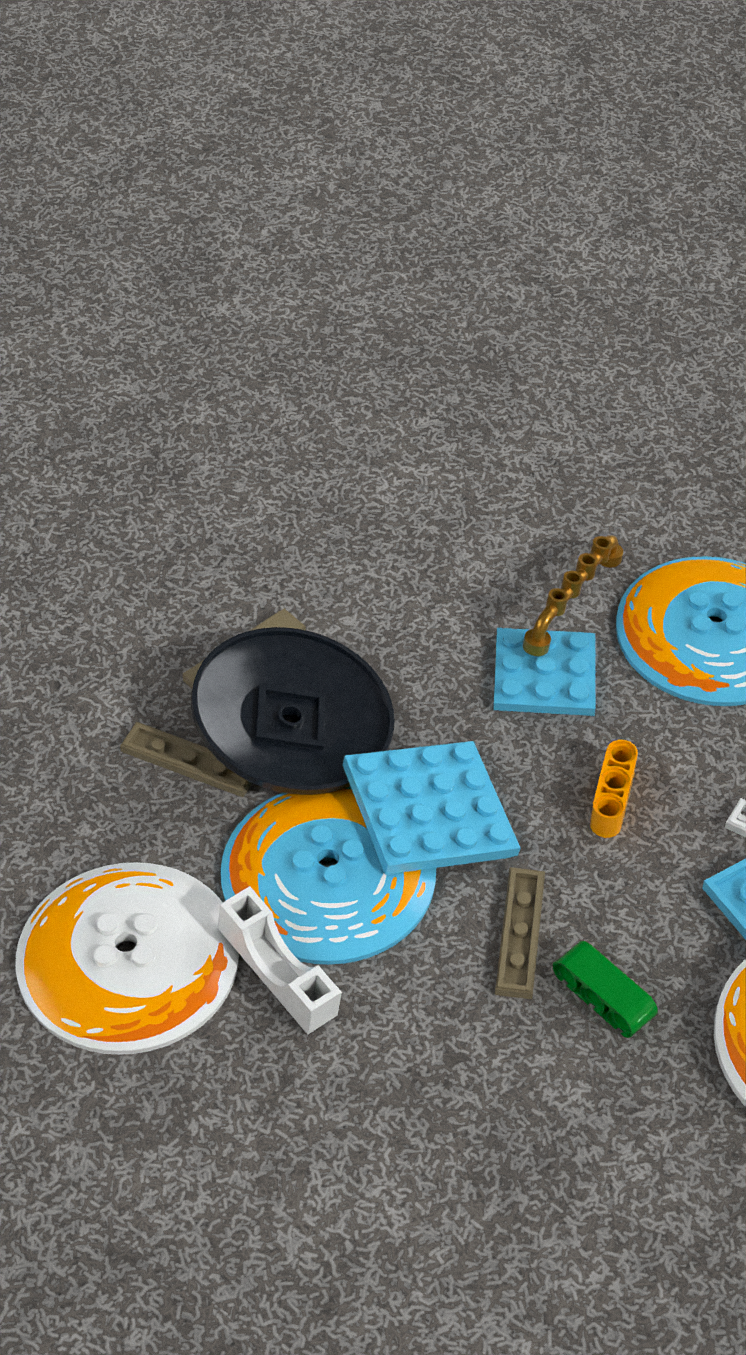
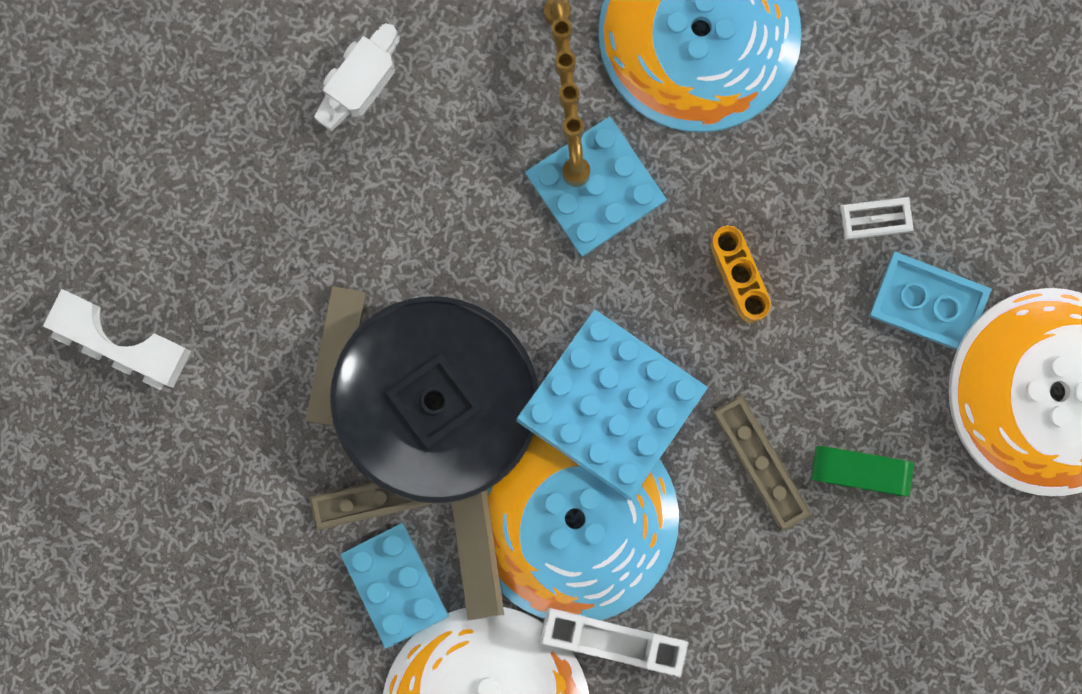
camera: 30 degrees left, 35 degrees up
none -> white arch [43,289,191,390]
none -> white hinge [314,23,400,131]
none -> medium azure plate [340,523,449,649]
none -> dark tan tile [452,490,504,620]

